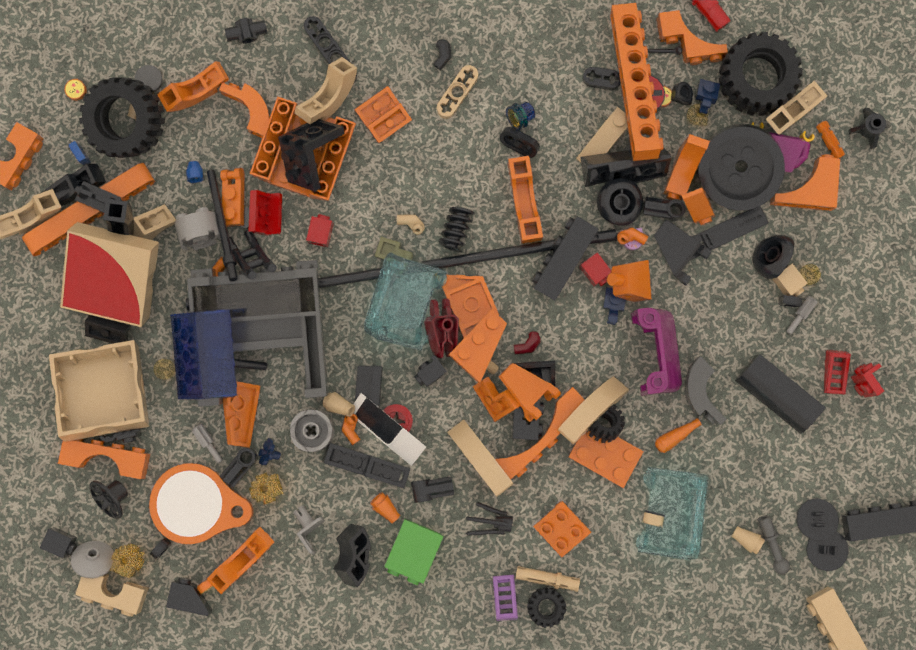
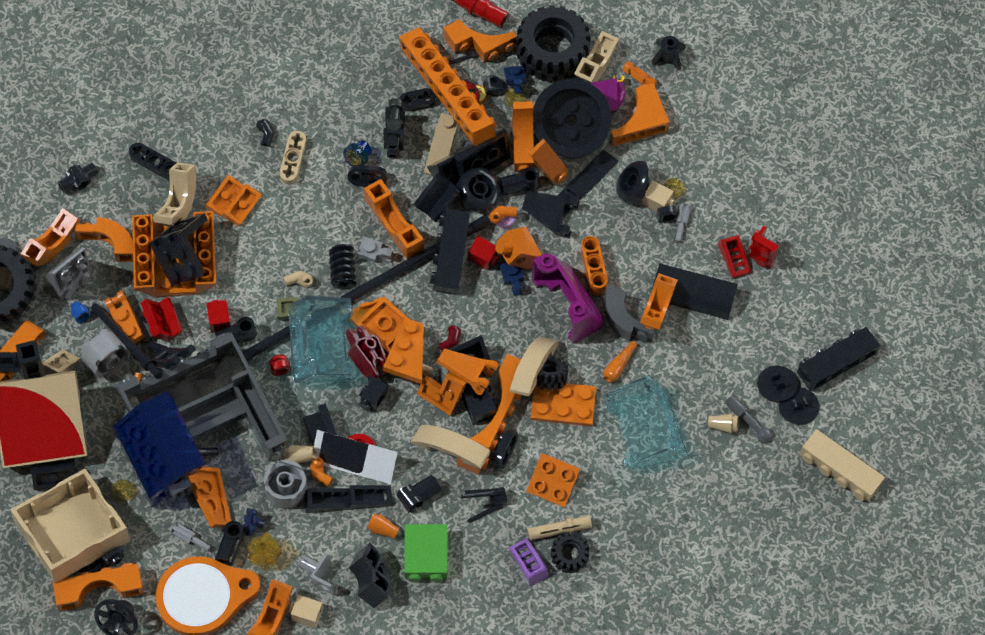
camera: 25 degrees left, 20 degrees down
tan piece [642,510,665,527] -> none
none -> light grey slope [43,247,92,301]
none -> black piece [215,316,257,344]
none -> red tile [269,354,291,376]
none -> tan brick [289,595,323,628]
none -> light grey plate [356,237,394,263]
none -> hips [383,99,405,158]
none -> black panel [413,173,460,222]
none -> black plate [491,429,518,469]
none -> orange beam [581,236,608,296]
none -> orange arch [640,273,678,330]

